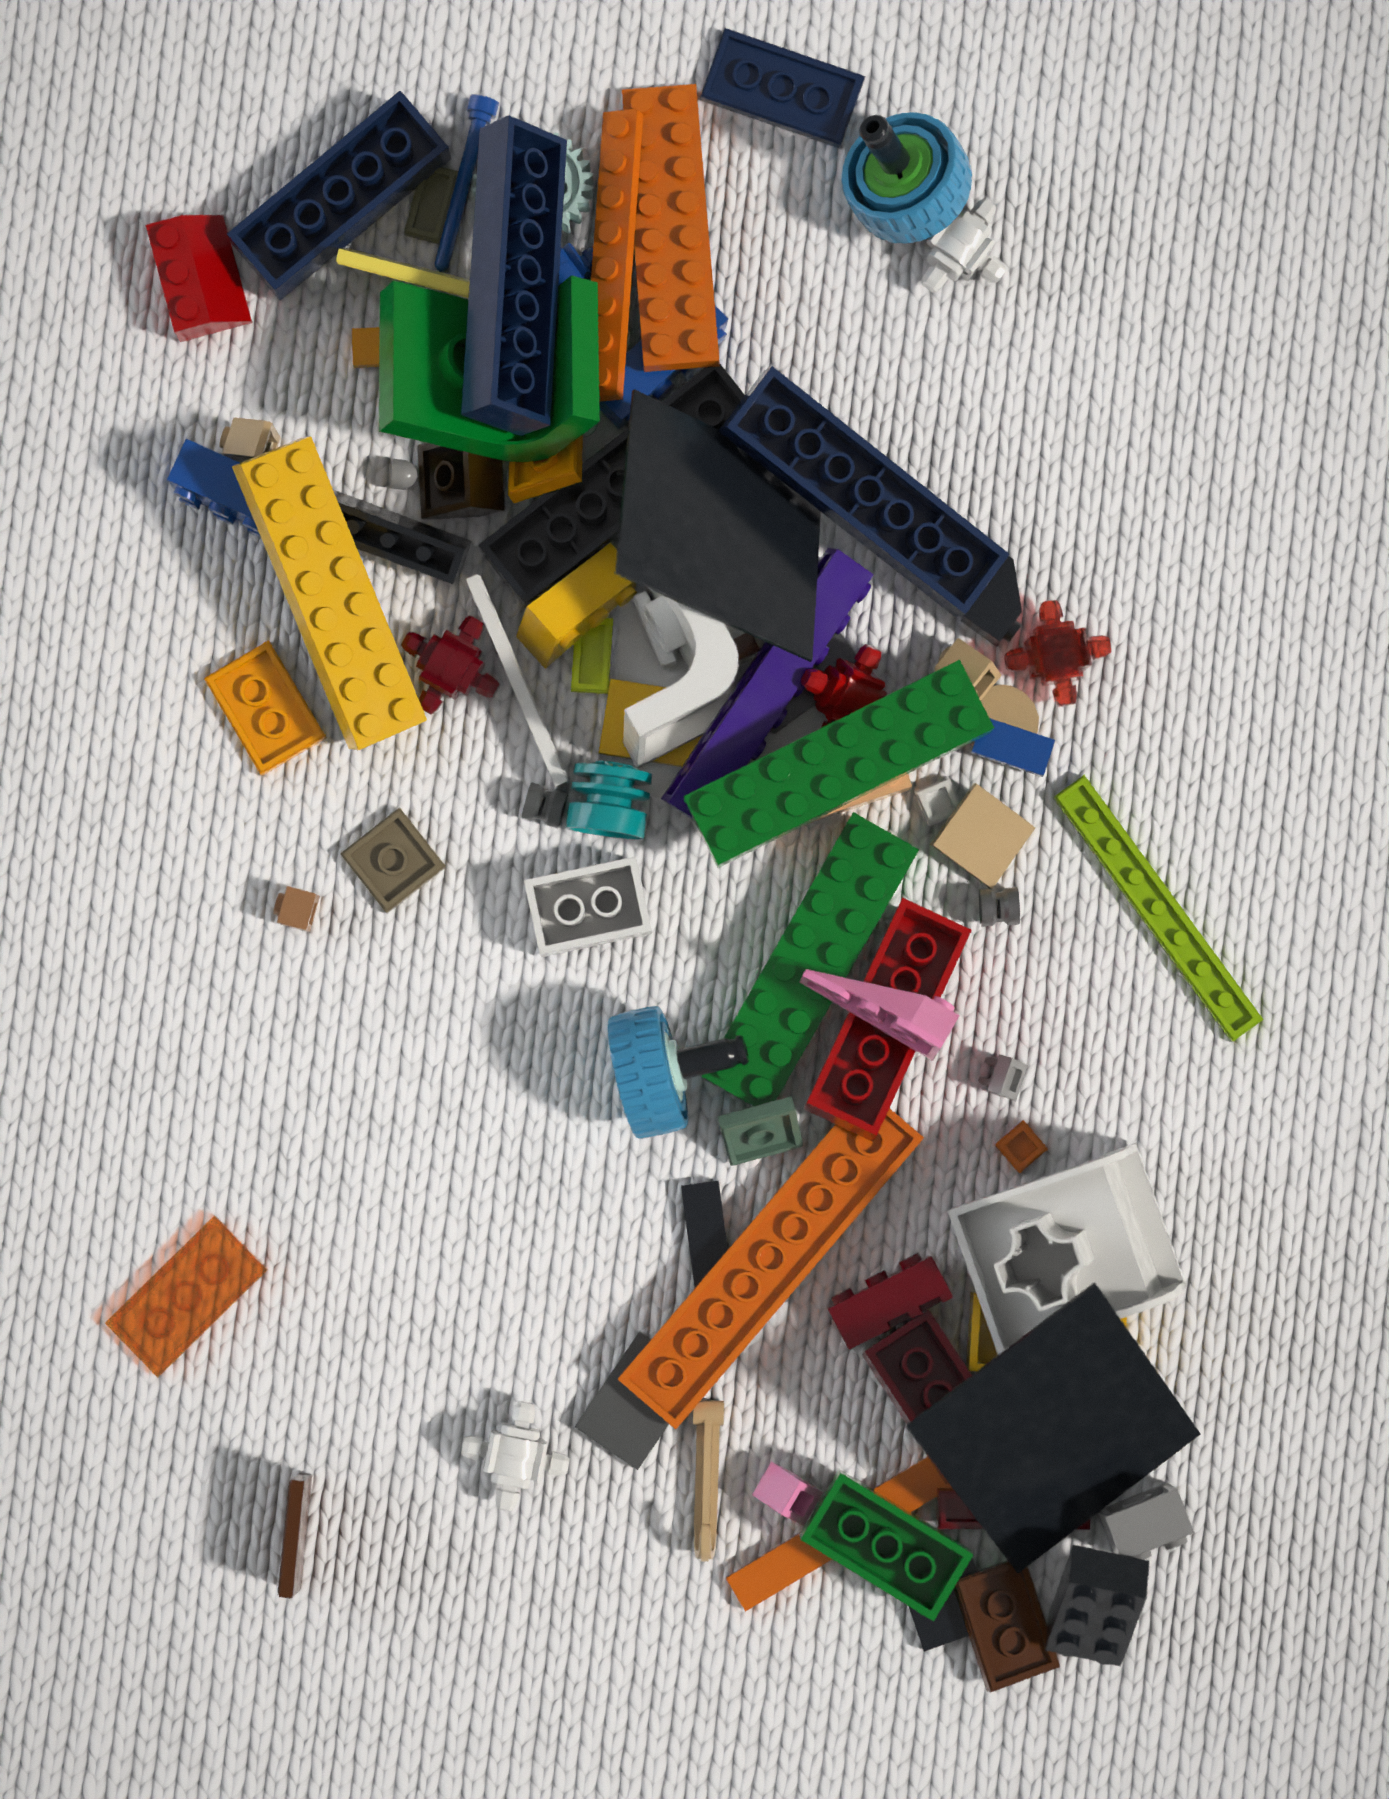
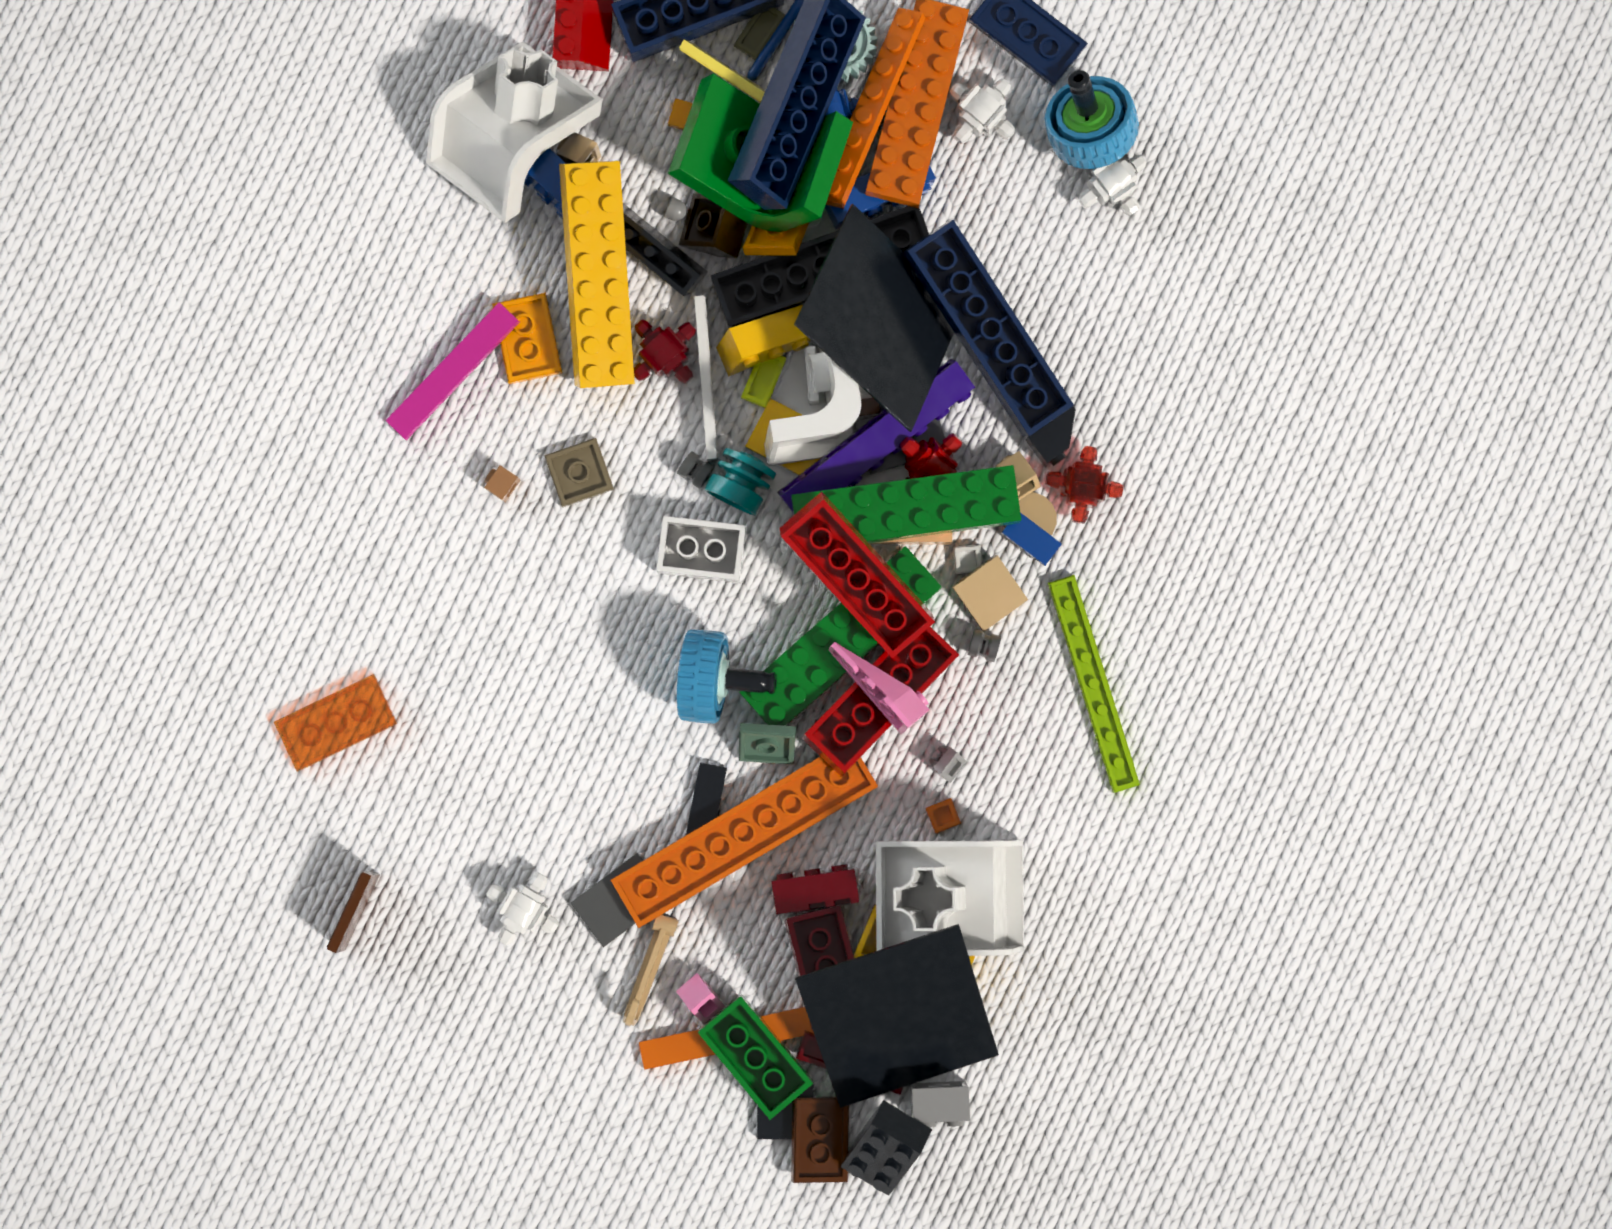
camera: 15 degrees right, 0 degrees up
none -> dark pink tile [385,302,520,440]
none -> white piece [426,41,603,223]
none -> red brick [779,491,935,658]
none -> white piece [950,79,1015,144]

